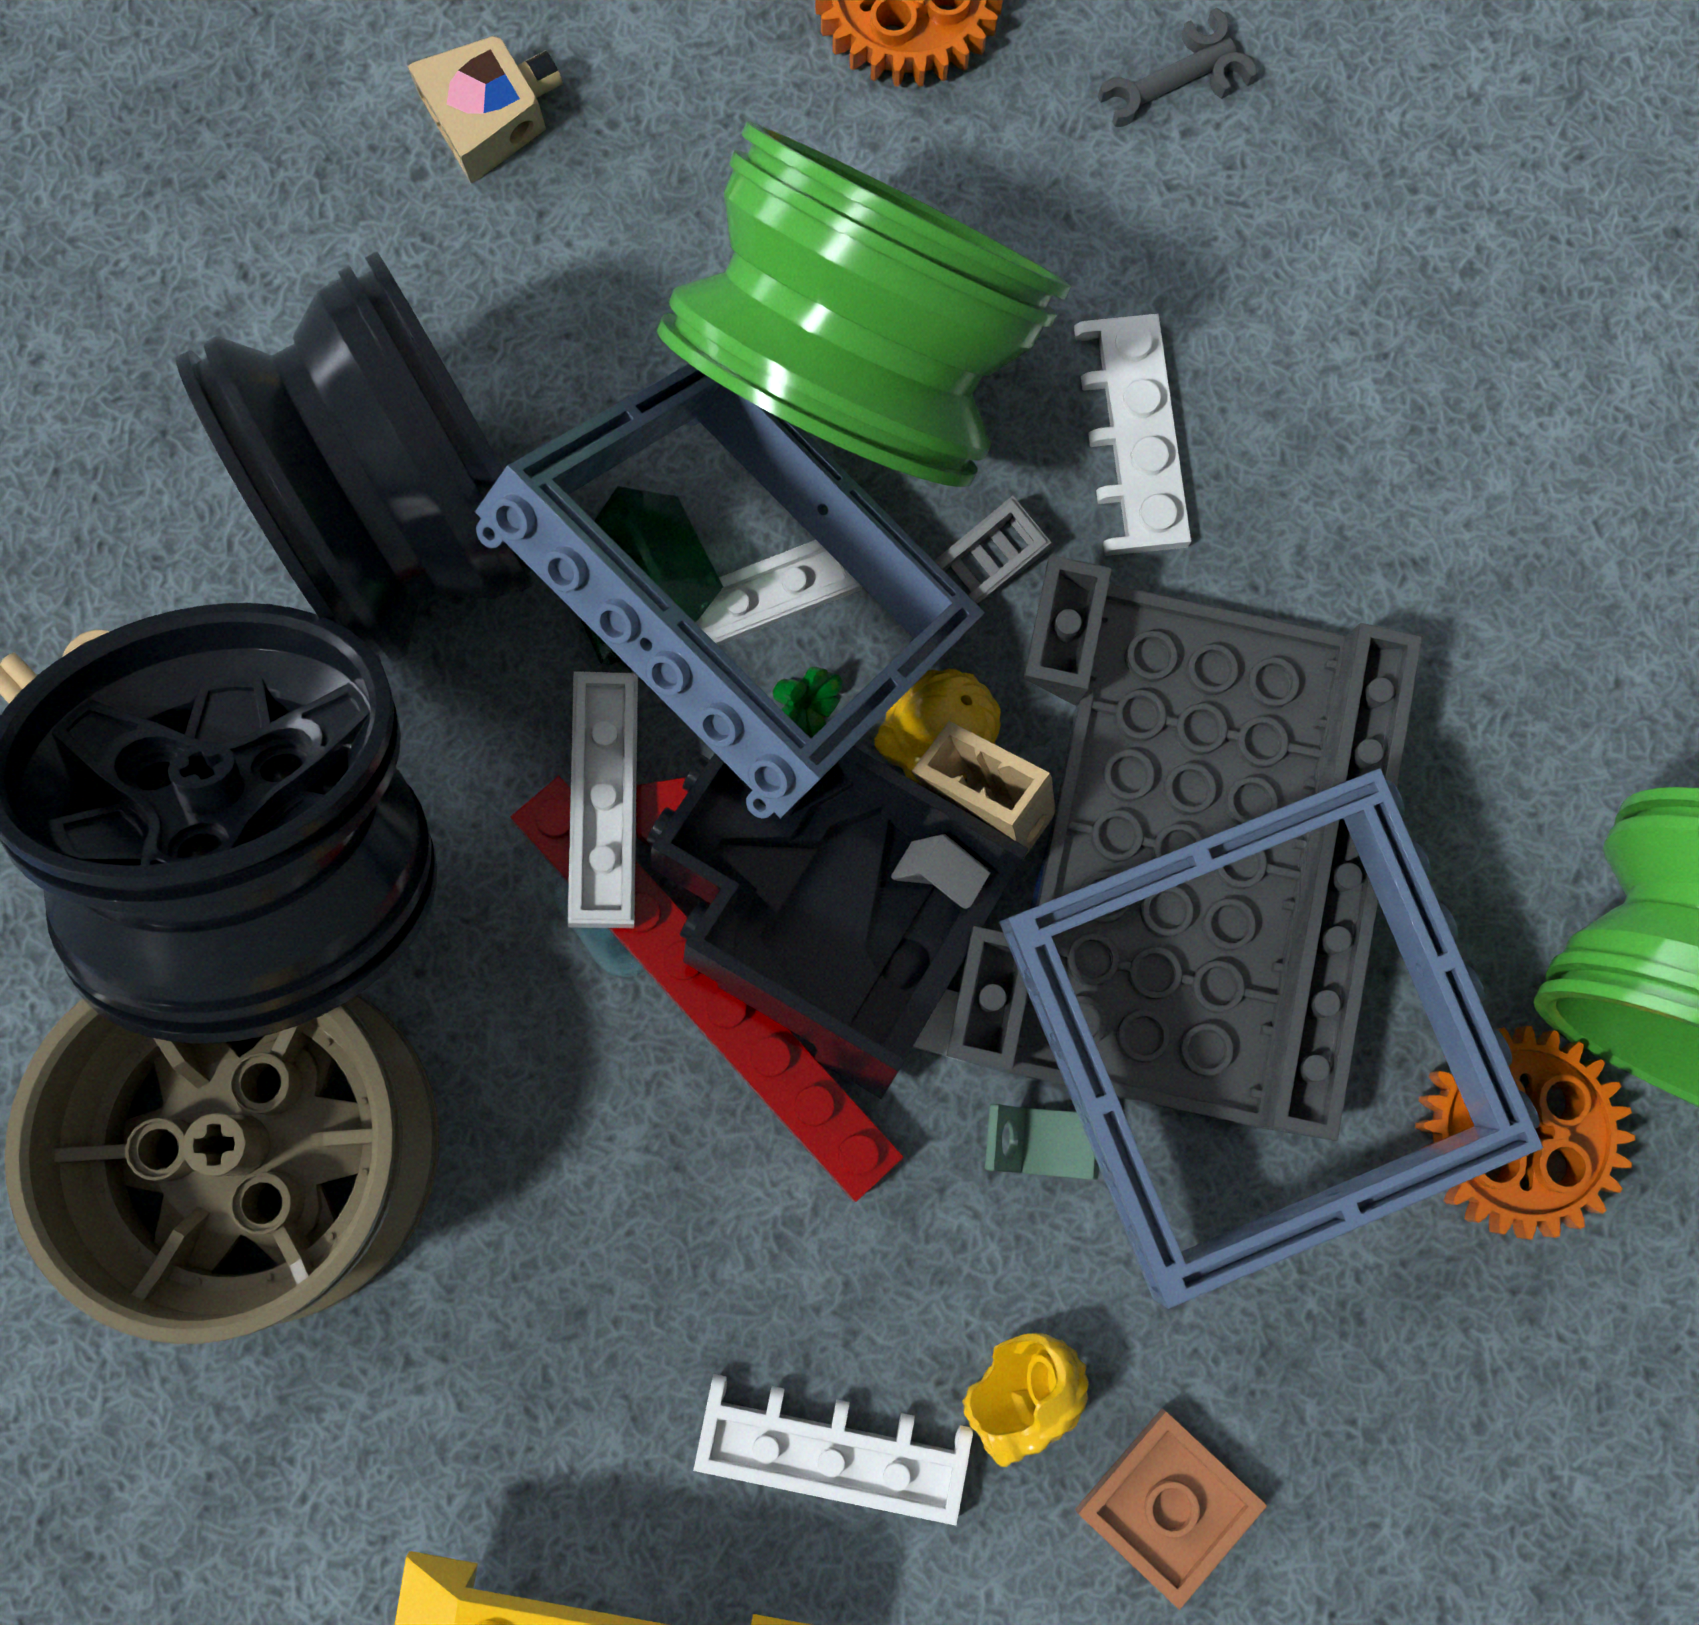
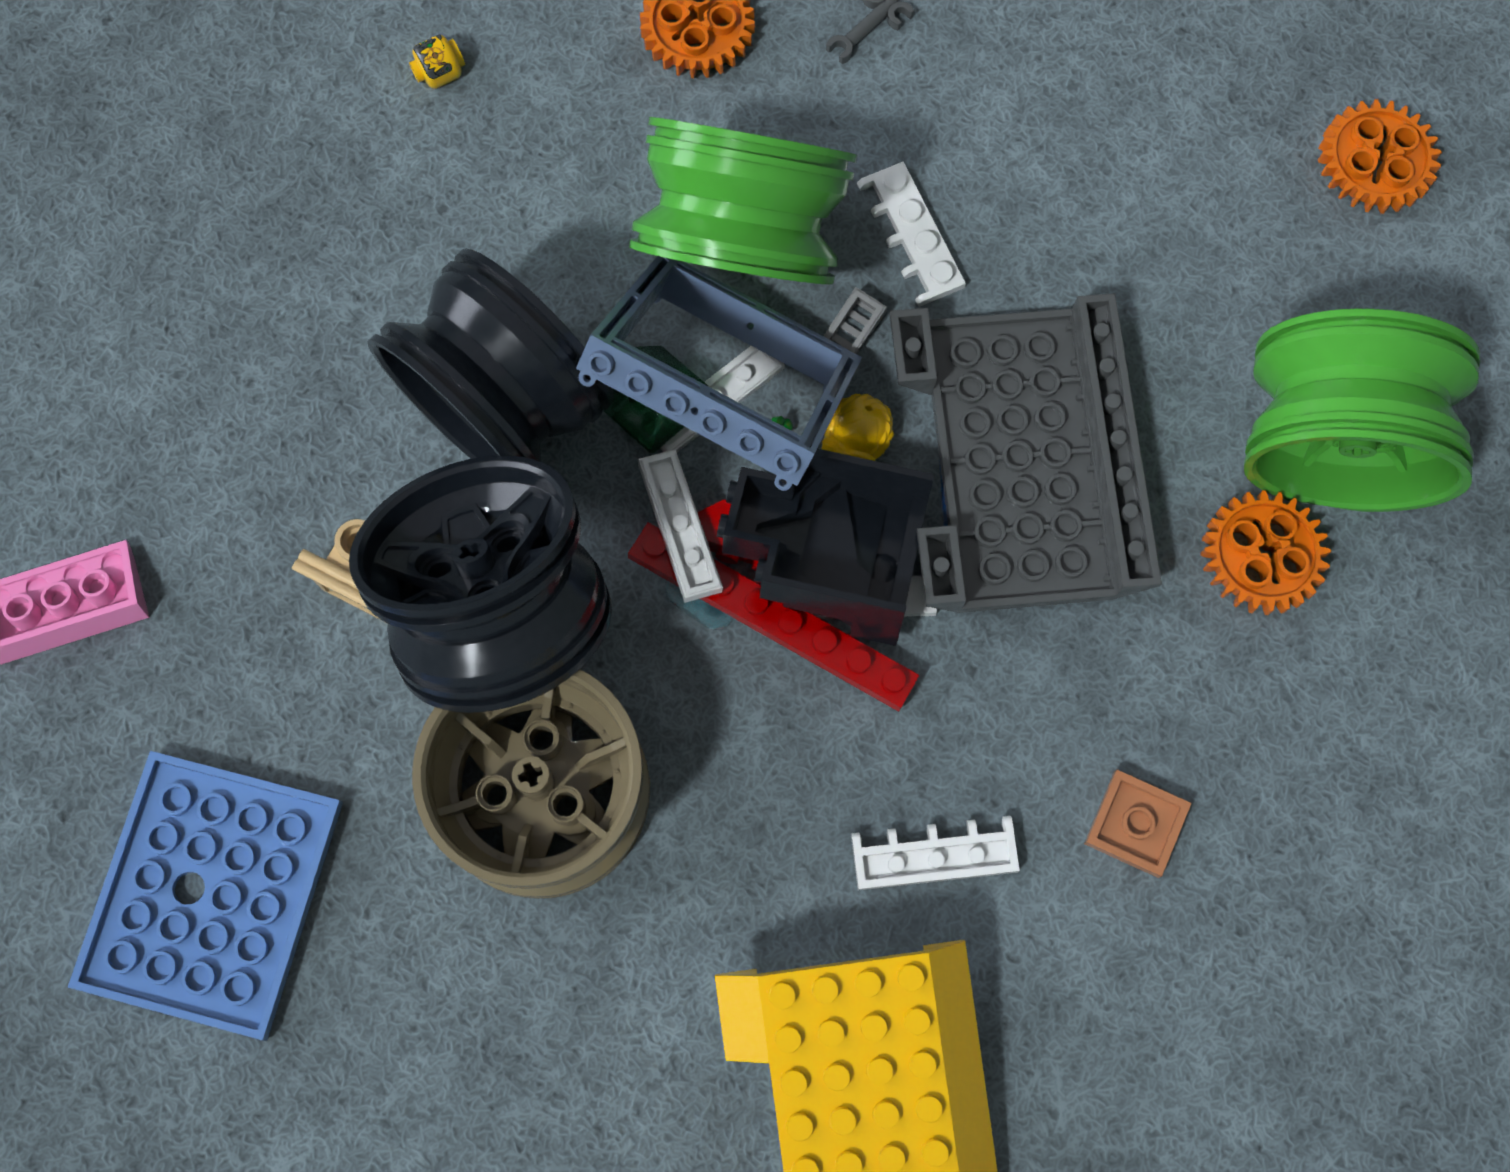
camera: 15 degrees left, 5 degrees down
tan torso [407,36,563,183] -> none
light grey slope [891,834,990,909] -> none
tan torso [912,721,1055,859] -> none
yellow hair [962,1333,1089,1467] -> none
sand green bracket [985,1104,1099,1180] -> none
sand blue window [999,768,1543,1309] -> none

